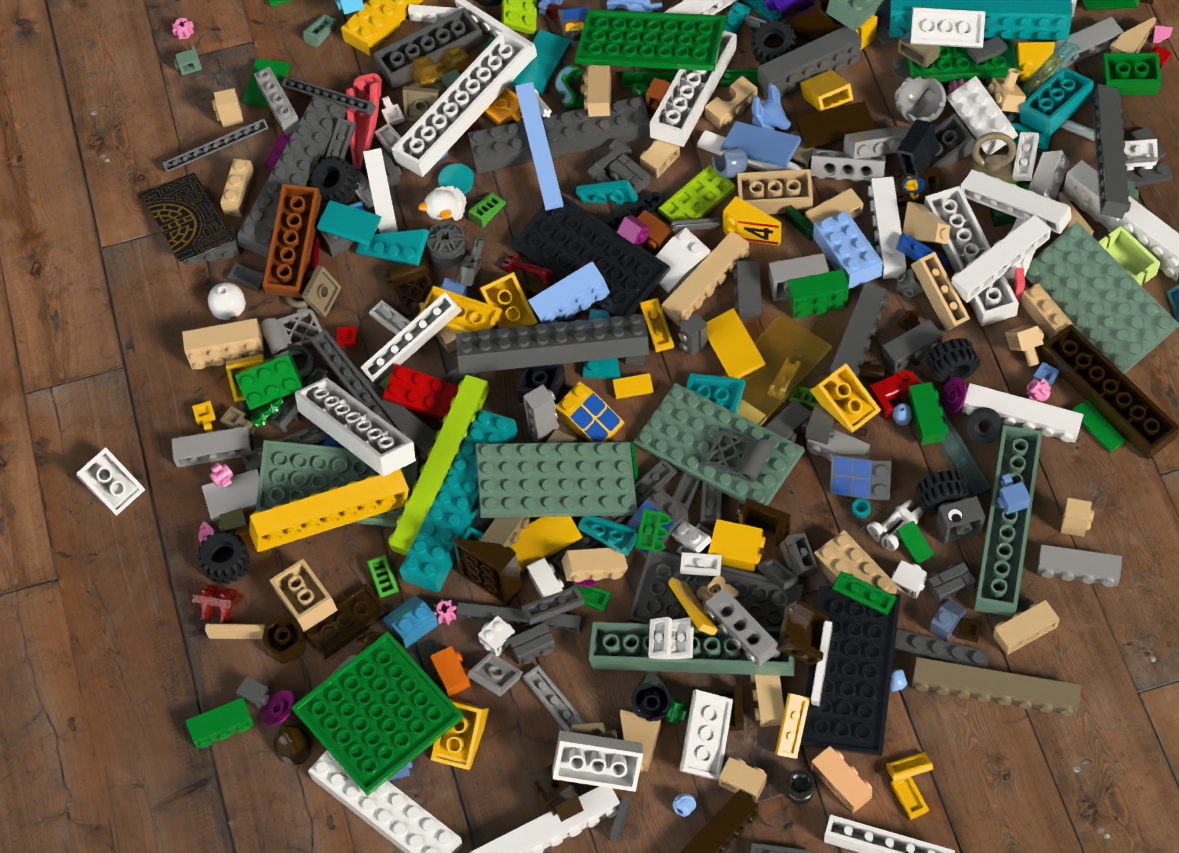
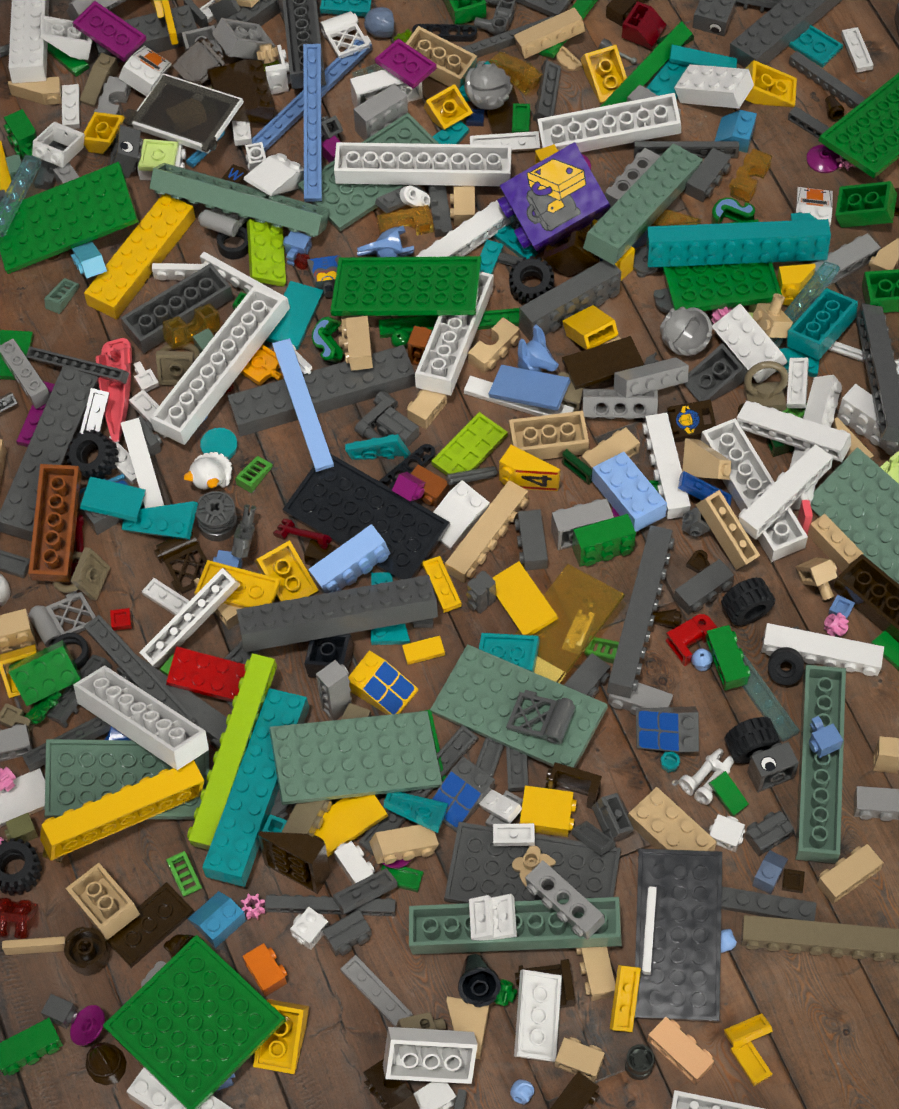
camera: 10 degrees left, 0 degrees up
light grey tile [467,652,523,697] -> none
green plate [635,509,672,552] -> none
yellow tile [668,577,718,635] -> none
sand blue piece [712,147,748,178] -> none
dark brown panel [778,601,829,666] -> none
yellow slope [810,364,881,433] -> none
green tile [832,571,896,616] -> none
black brick [897,119,939,179] -> none
dark tan brick [898,29,940,68] -> none
white tile [910,8,985,48] -> none
magenta dish [940,377,967,415] -> none
dark grey tile [967,36,1008,64] -> none

